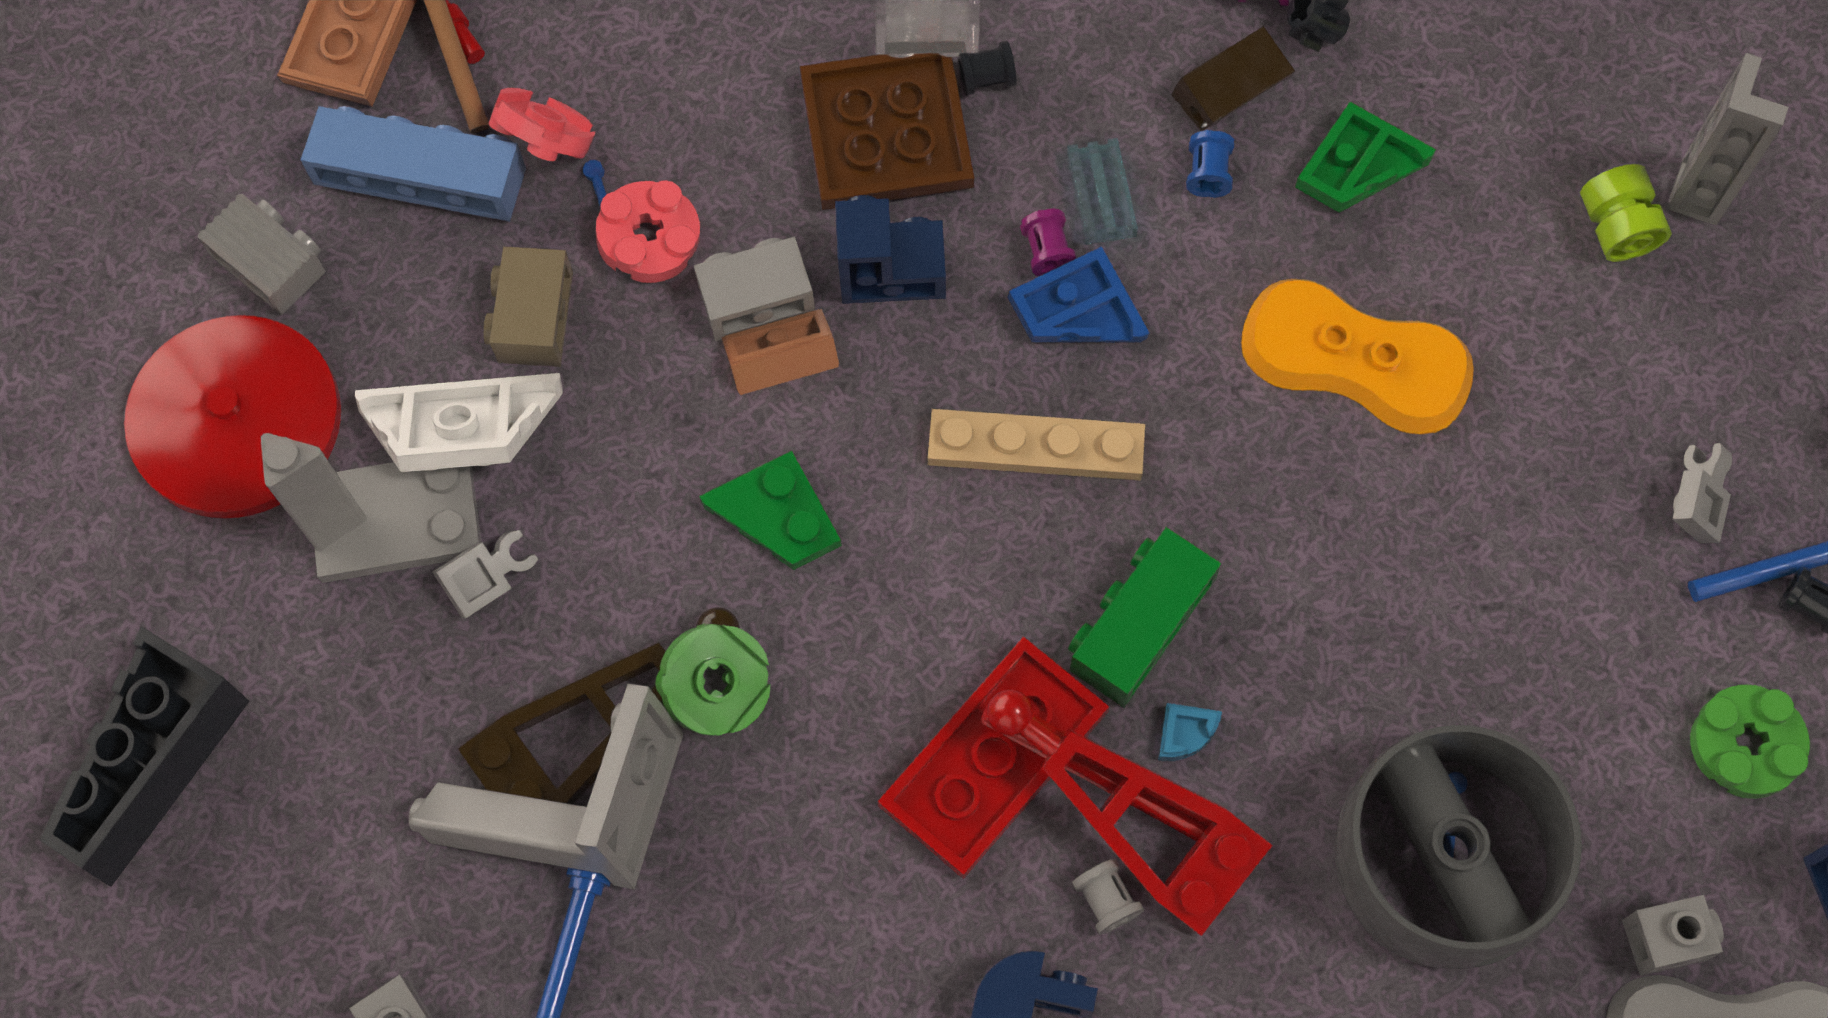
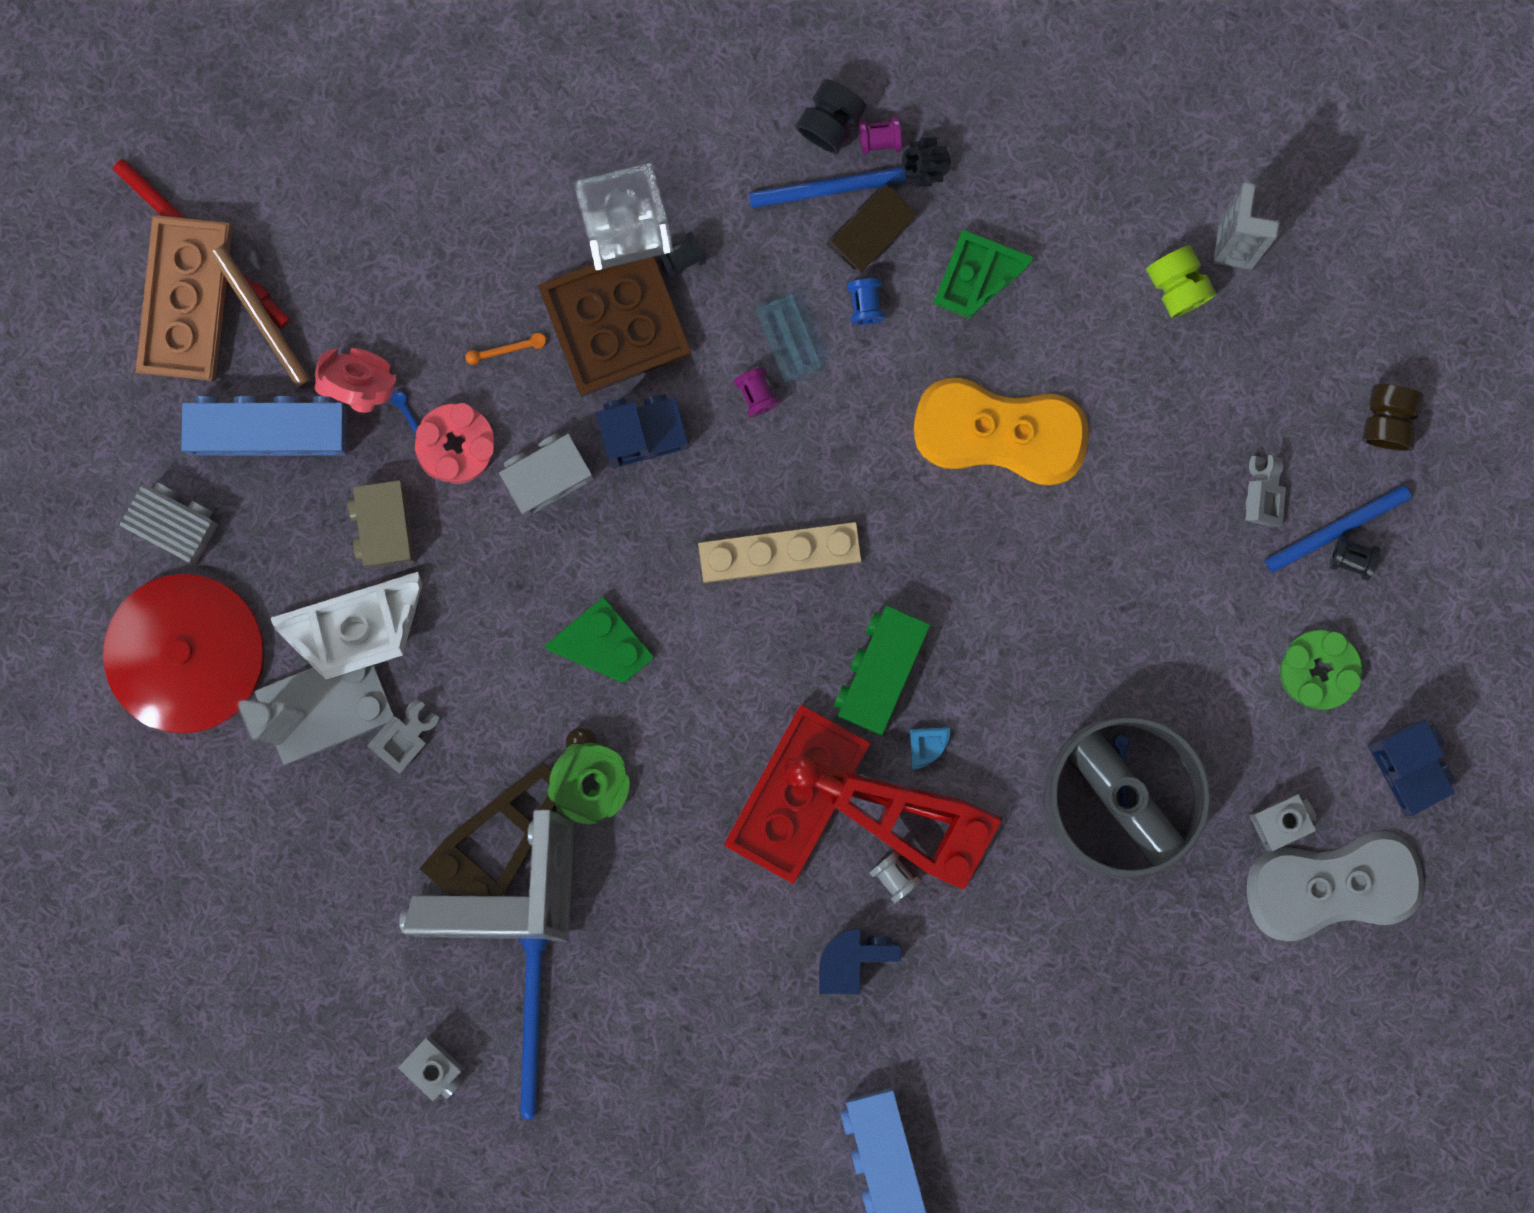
camera: 10 degrees left, 15 degrees up
black wedge [40,626,250,887] -> none
nougat slope [721,309,839,395] -> none
blue wing [1007,246,1149,342] -> none
none -> orange hinge [465,333,546,365]
none -> blue bar [749,167,906,208]

